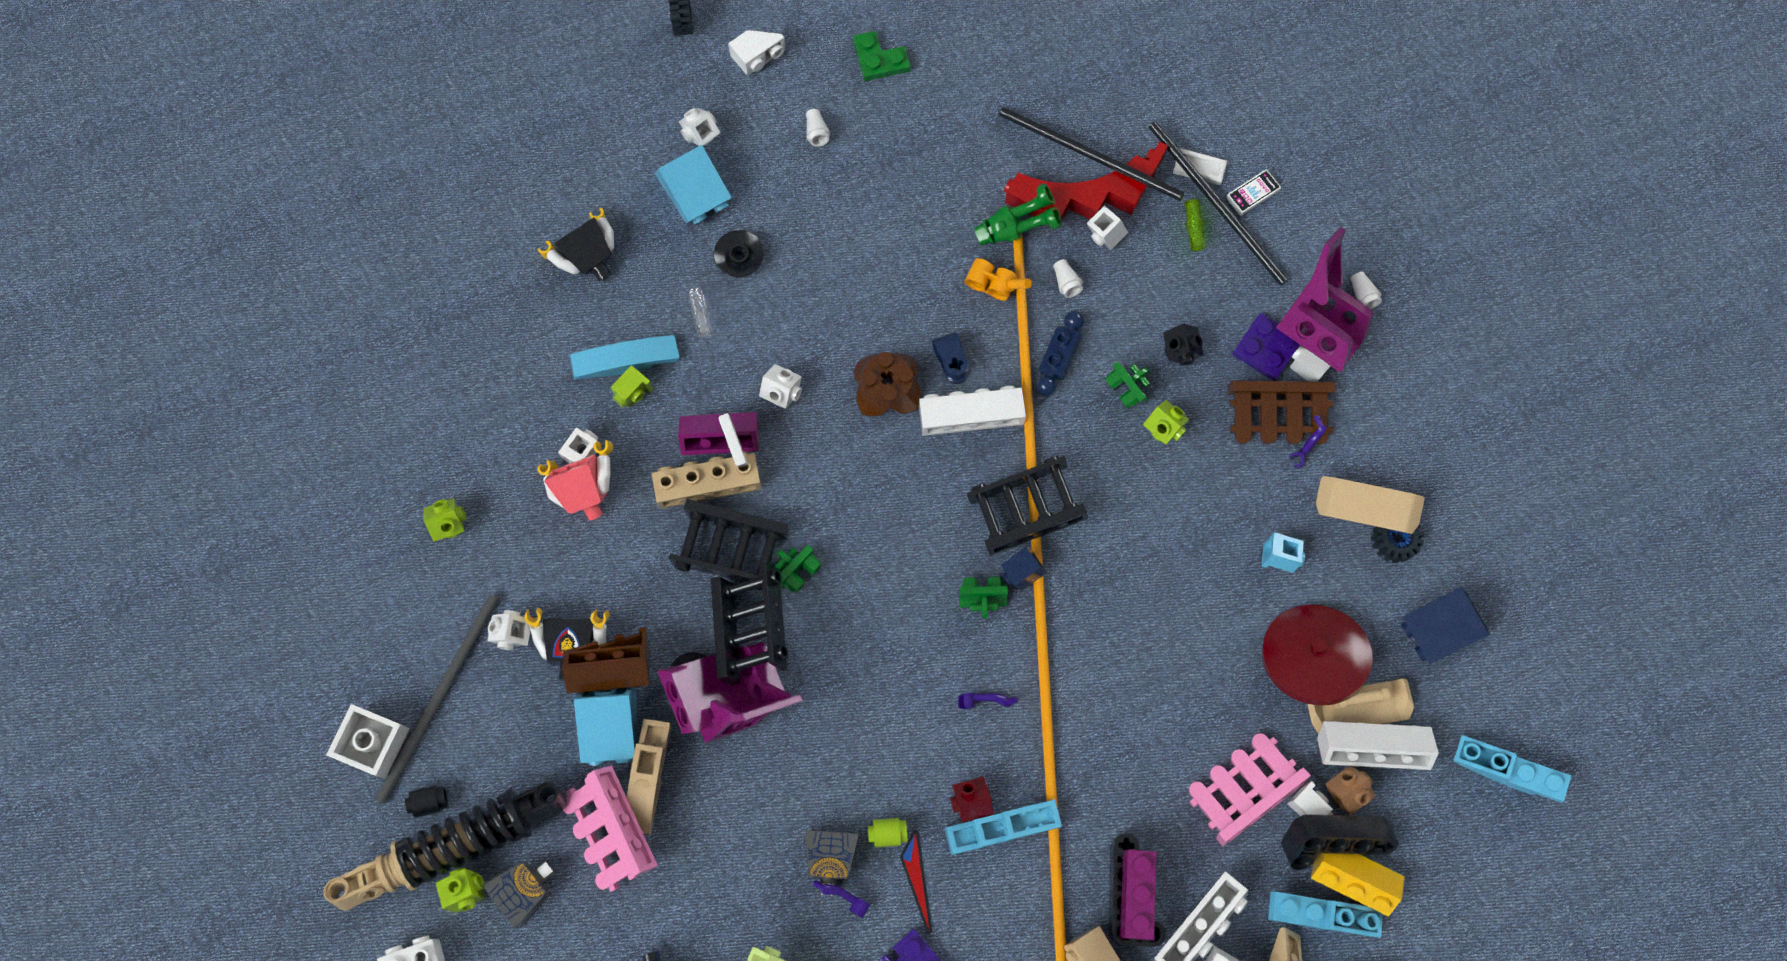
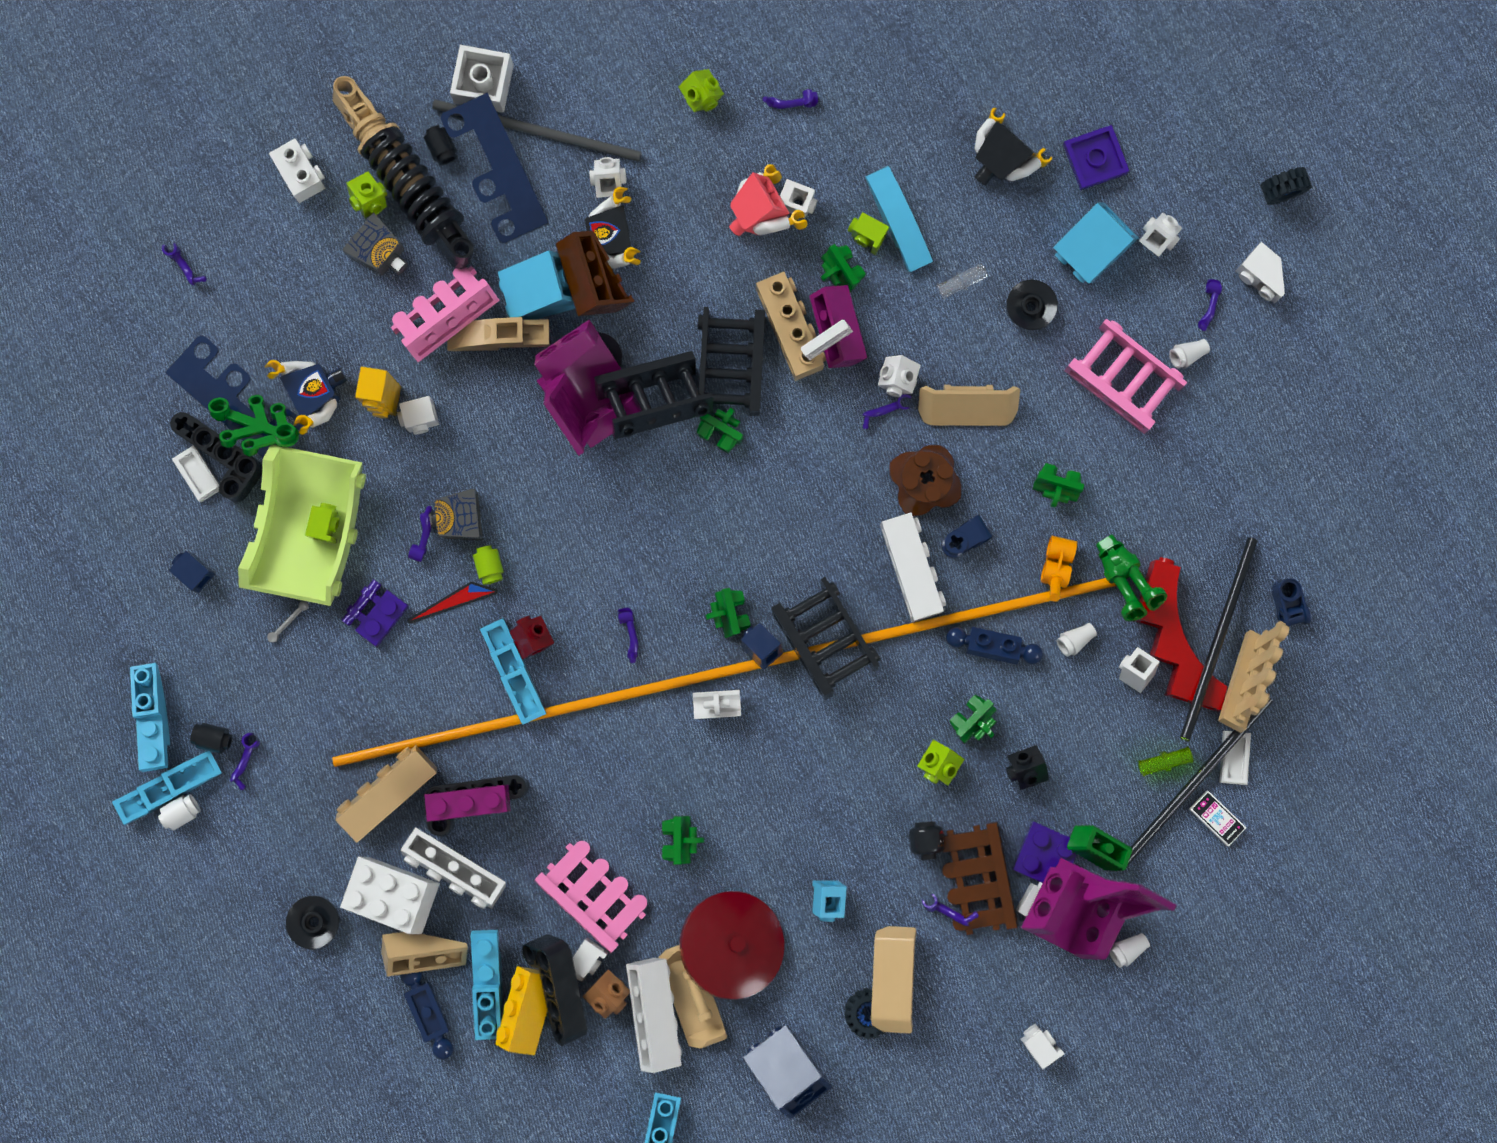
camera: 80 degrees right, 10 degrees up
green plate [853,31,911,82] -> none
none -> yellow brick [355,367,401,419]
none -> white brick [397,396,439,434]
none -> dark blue piece [441,93,549,243]
none -> green hips [662,816,705,865]
none -> white hips [693,690,741,719]
none -> dark purple piece [763,89,818,109]
none -> green hips [821,244,866,293]
none -> dark purple piece [862,394,911,429]
none -> black head [909,821,945,860]
none -> tan piece [918,385,1020,426]
none -> white brick [1021,1024,1064,1069]
none -> green hips [1032,463,1084,508]
none -> dark purple plate [1063,125,1129,191]
none -> bright pink fence [1064,319,1187,434]
none -> green brick [1067,825,1132,871]
none -> dark purple piece [1198,279,1222,331]
none -> tan fence [1218,621,1290,733]
none -> dark blue piece [1271,578,1311,627]

